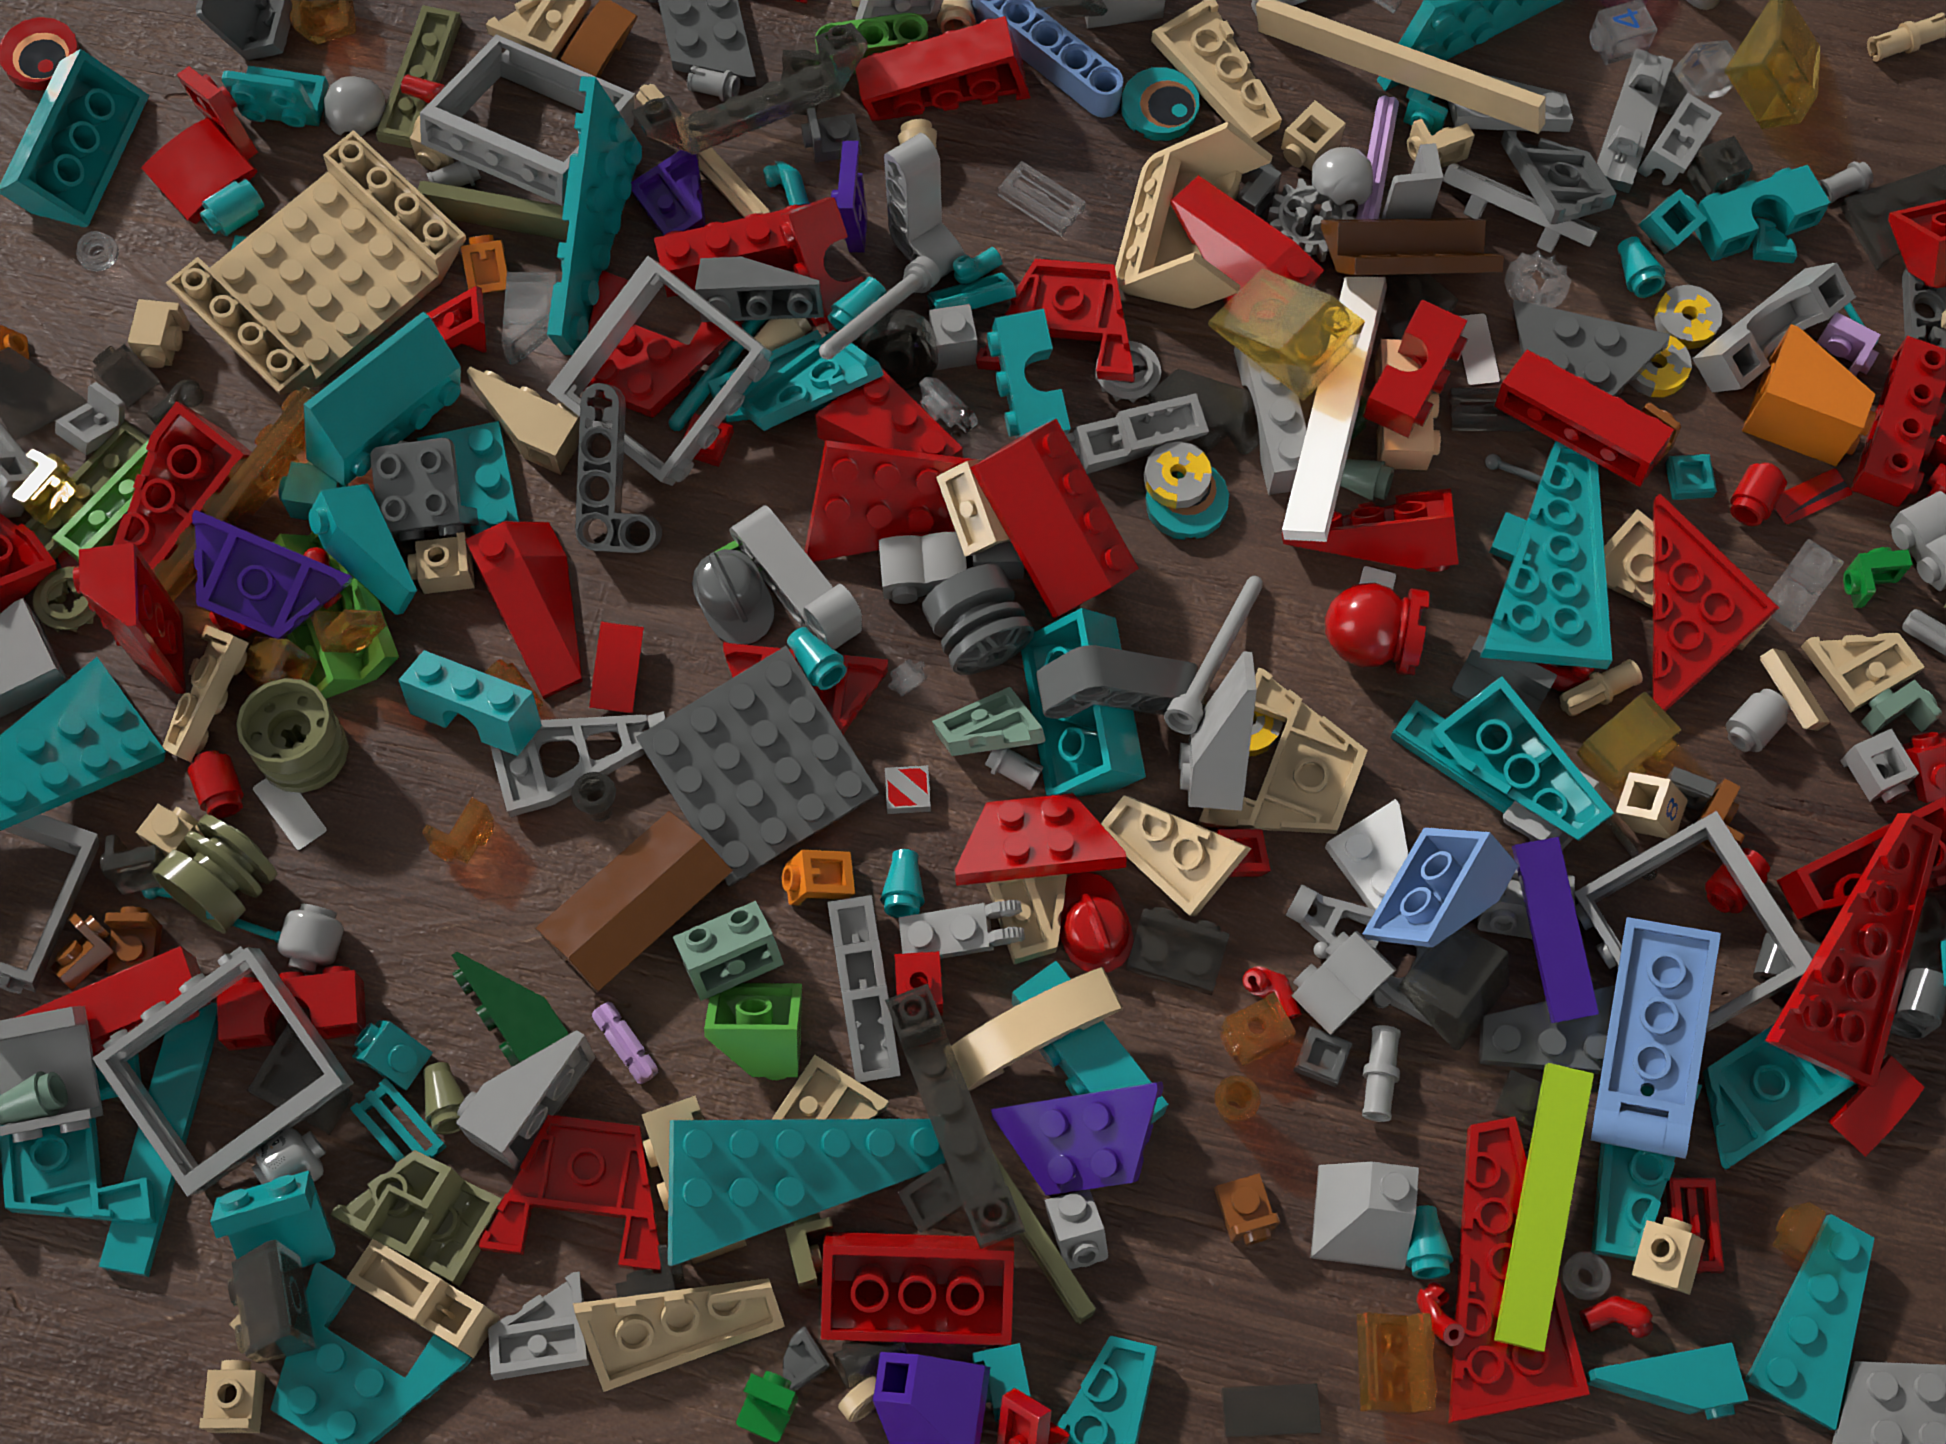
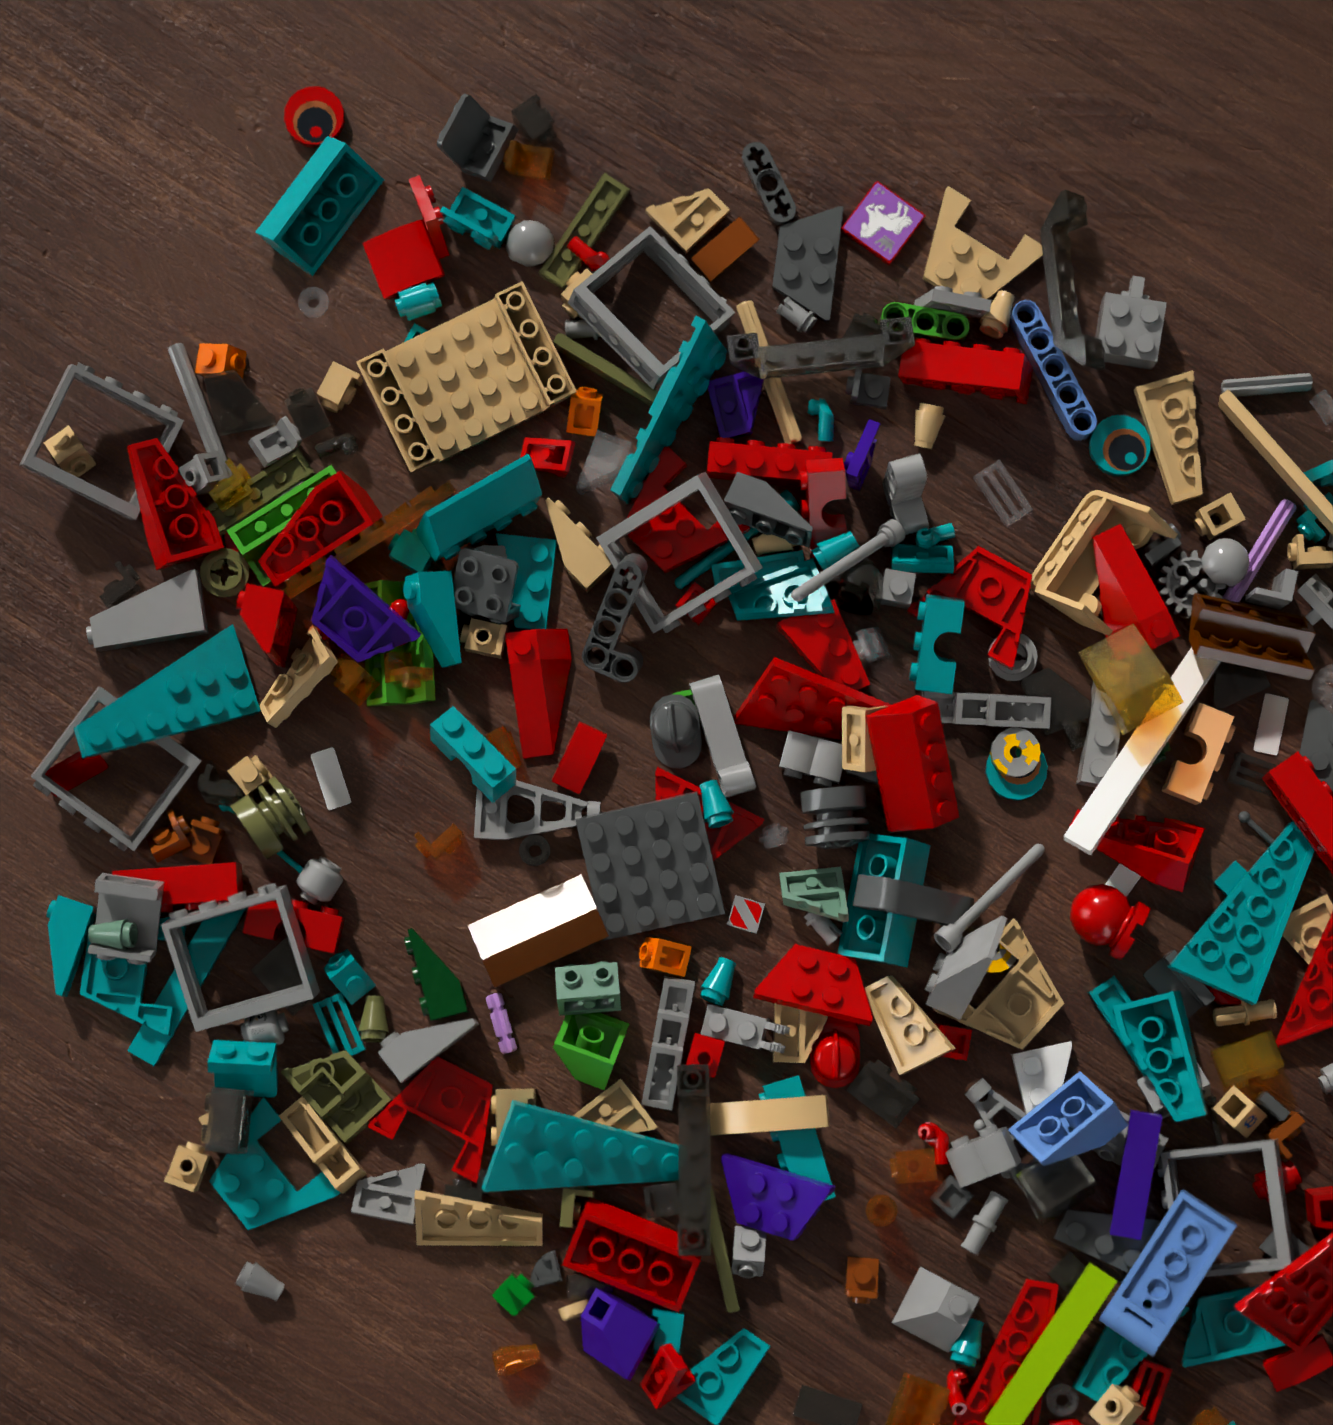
camera: 20 degrees right, 15 degrees up
red brick [187,750,244,819] -> none
olive wheel [236,678,349,793] -> none
sand green cone [1340,459,1394,502] -> none
red arch [1363,300,1468,438] -> none

